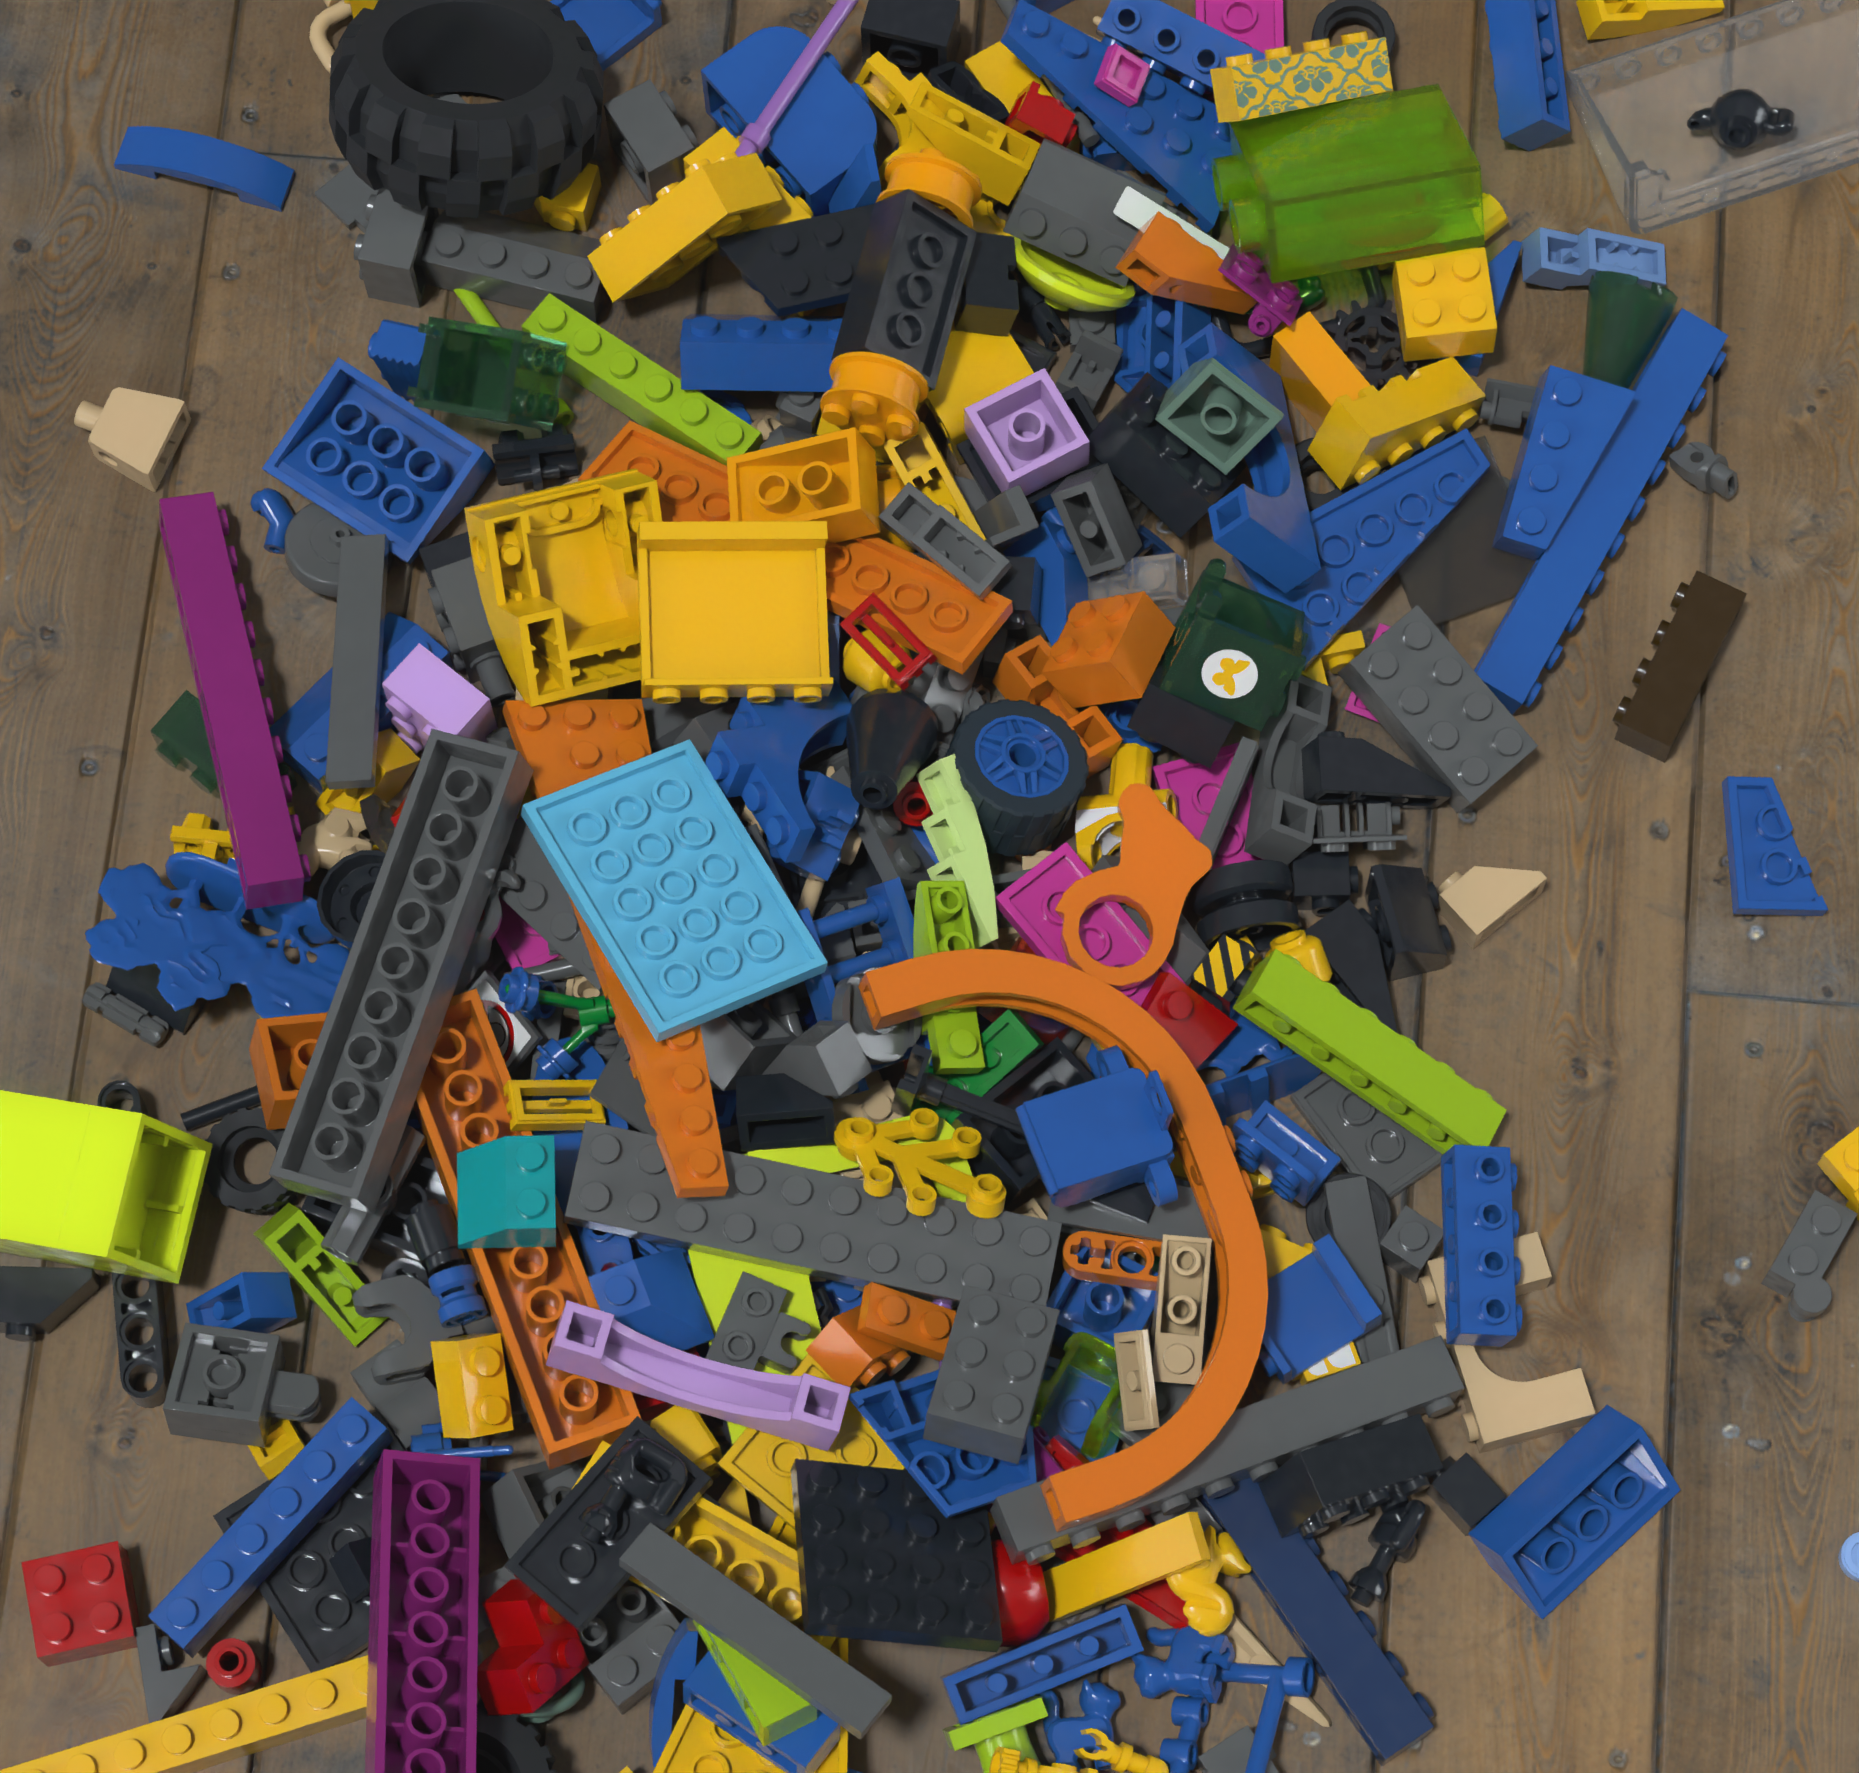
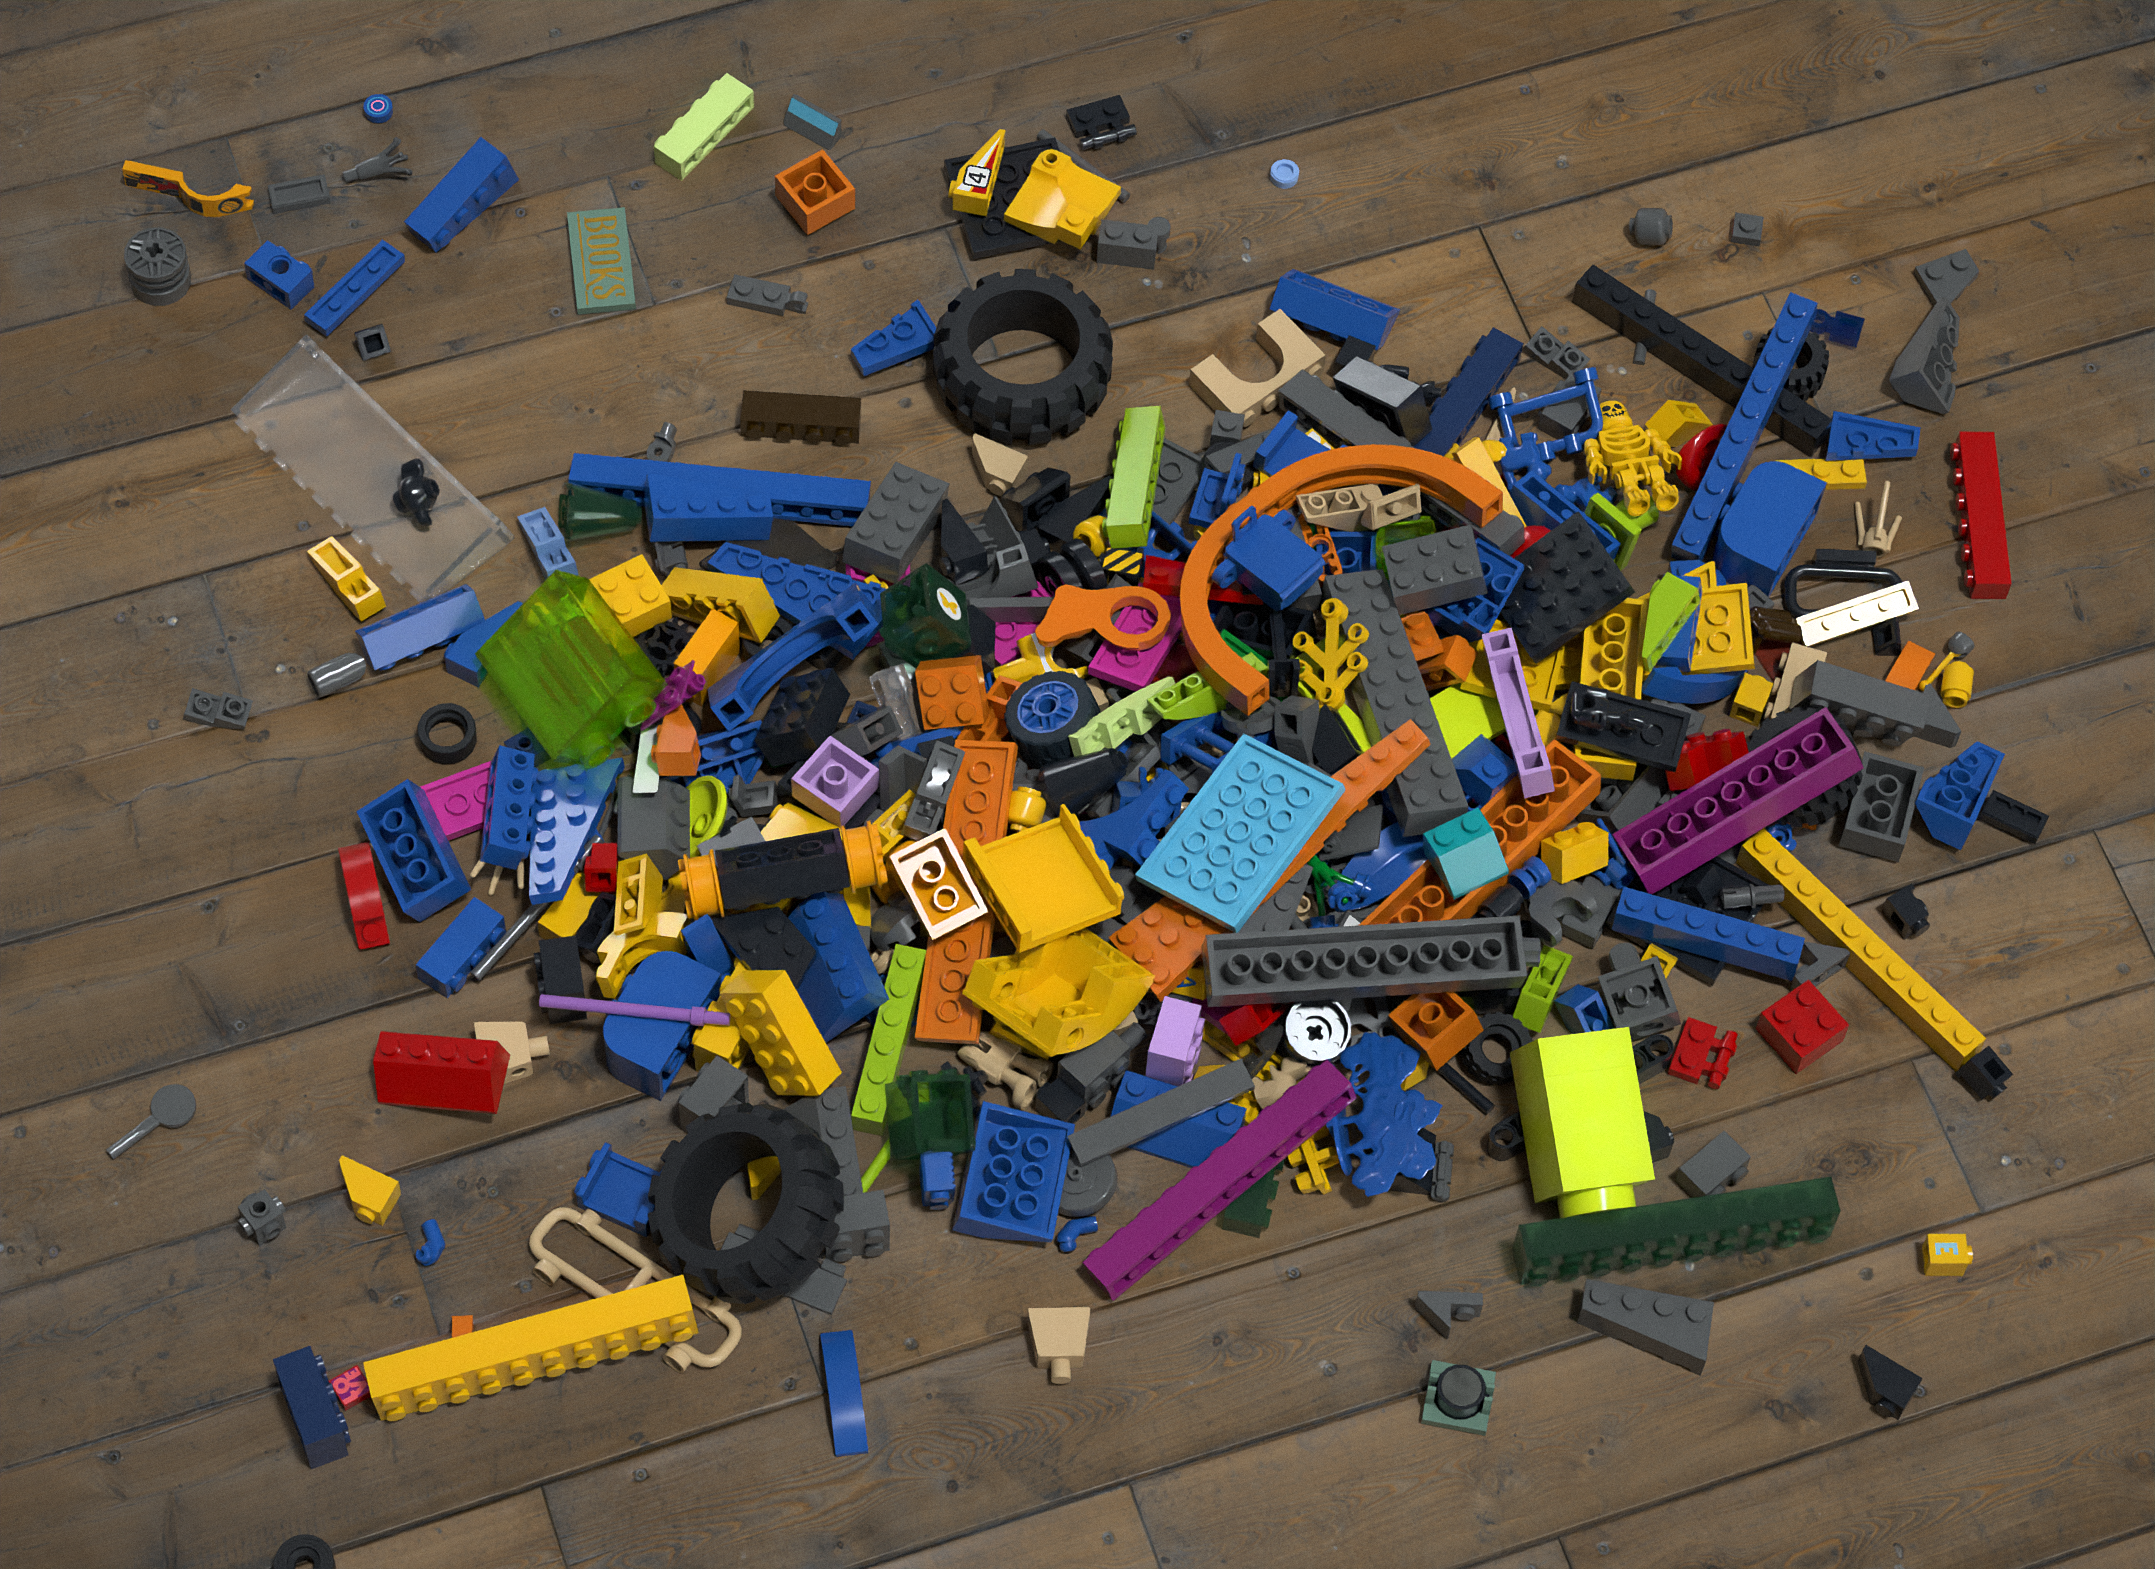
camera: 120 degrees left, 10 degrees down
red brick [206,1638,262,1695] -> none
yellow tile [503,1080,606,1131] -> none
dark grey tile [619,1522,892,1740] -> none
dark grey plate [705,1271,811,1374] -> none
red tile [839,592,937,691] -> none
dark pink tile [1094,43,1151,107] -> none
sand green slope [1155,358,1284,475] -> none
yellow brick [1210,31,1393,123] -> none
blue brick [1441,1144,1523,1347] -> none
none -> blue slope [444,601,525,688]
none -> black tyre [933,269,1113,446]
none -> red plate [1668,1017,1738,1089]
none -> dark grey axle [1721,884,1785,909]

